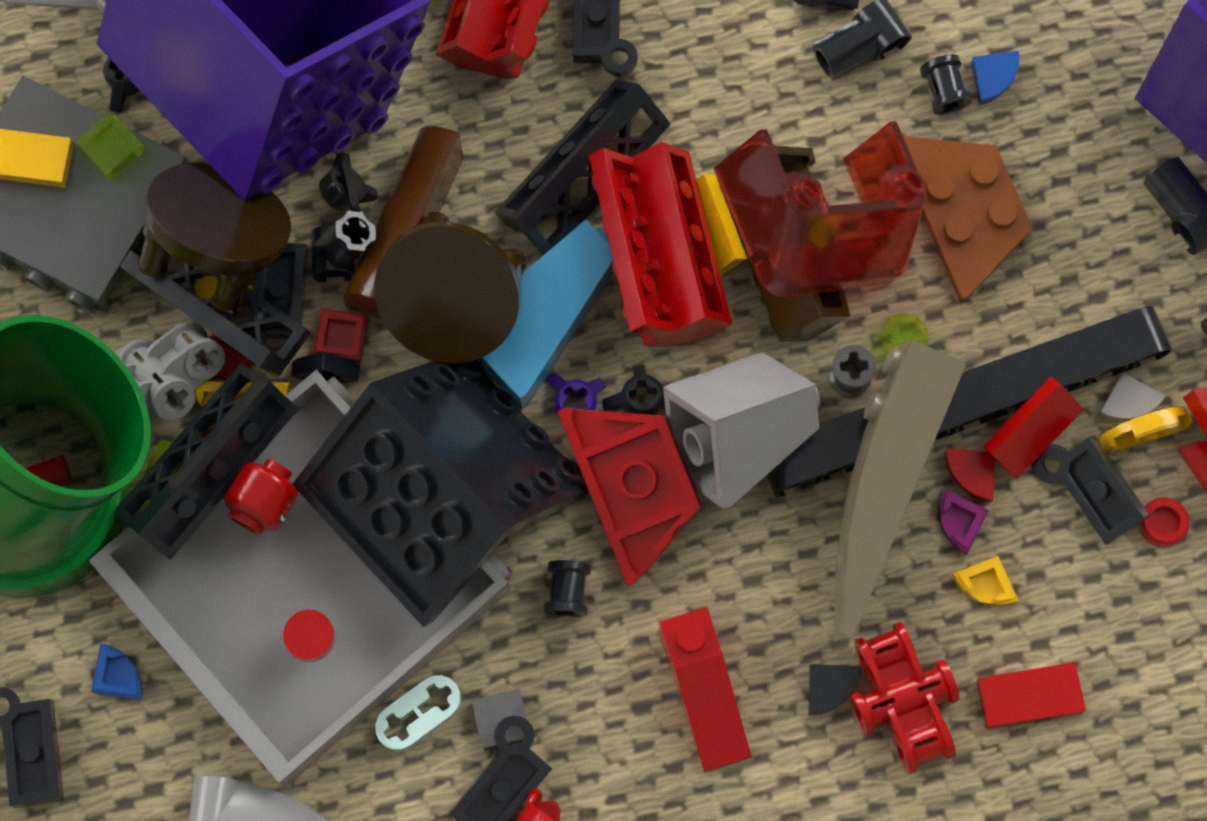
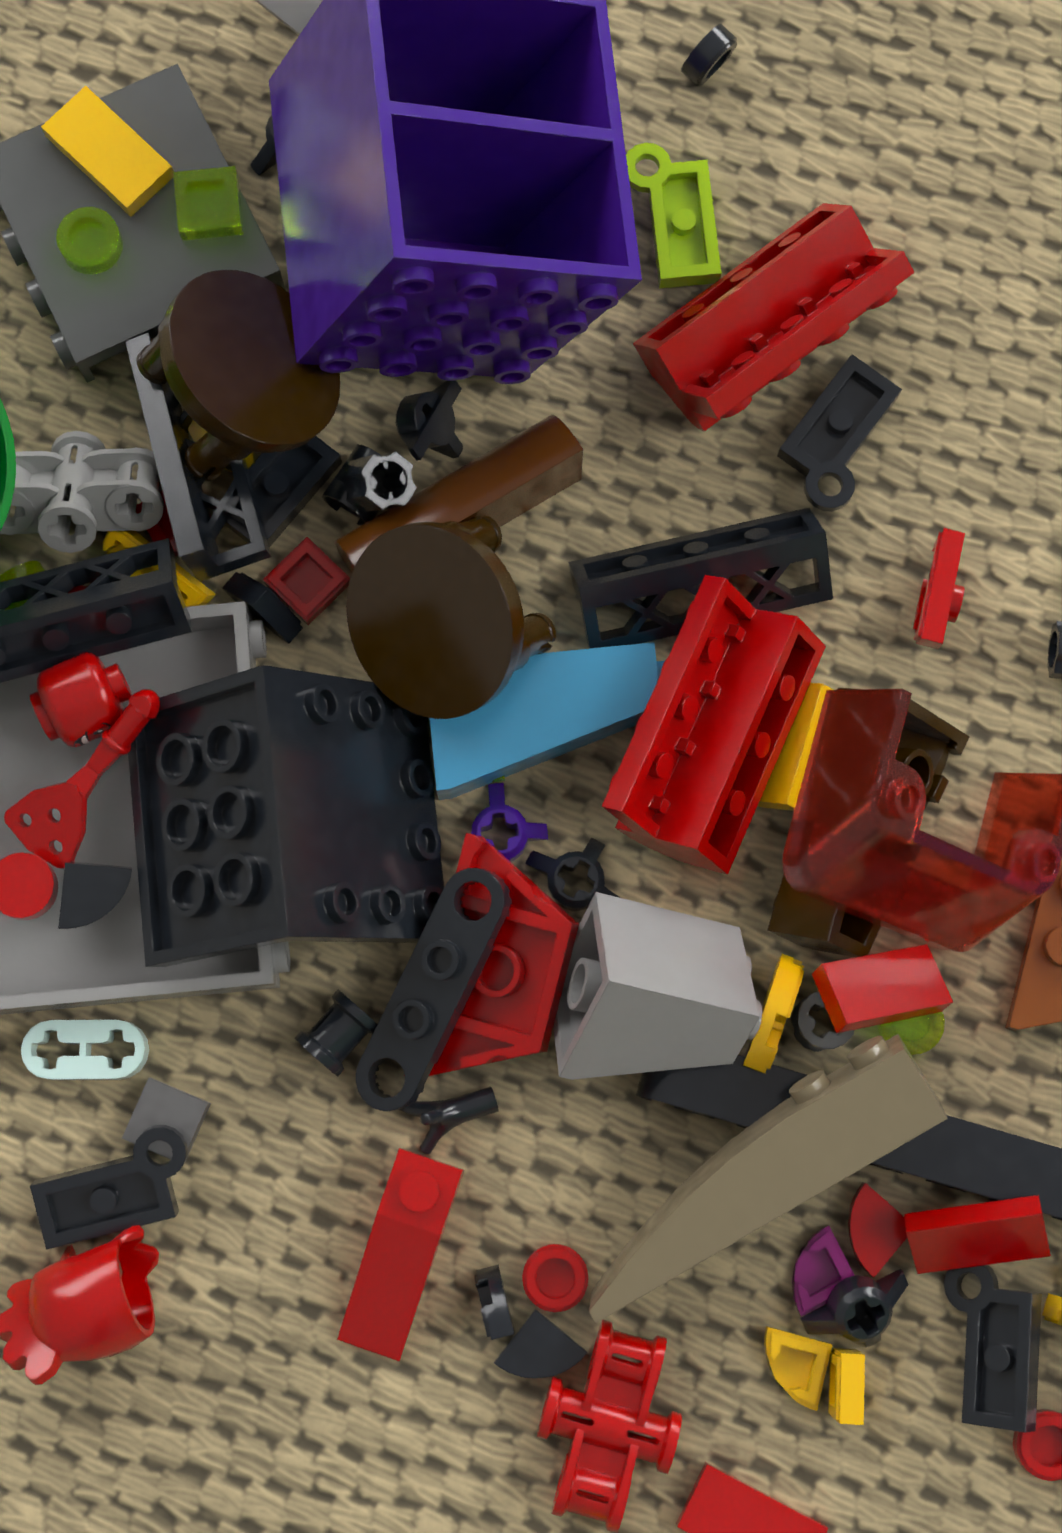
camera: 35 degrees right, 5 degrees up
none -> red piece [4,689,160,869]
none -> clear neon green tile [56,207,123,274]
none -> black tile [58,861,132,929]
none -> black plate [356,868,512,1111]
none -> black bar [399,1087,499,1154]
none -> black tile [474,1264,515,1340]
none -> red tile [522,1244,588,1312]
none -> yellow tile [743,953,804,1073]
none -> black piece [800,1268,909,1348]
none -> red tile [811,944,953,1034]
none -> yellow tile [828,1348,865,1425]
none -> red plate [913,528,965,649]

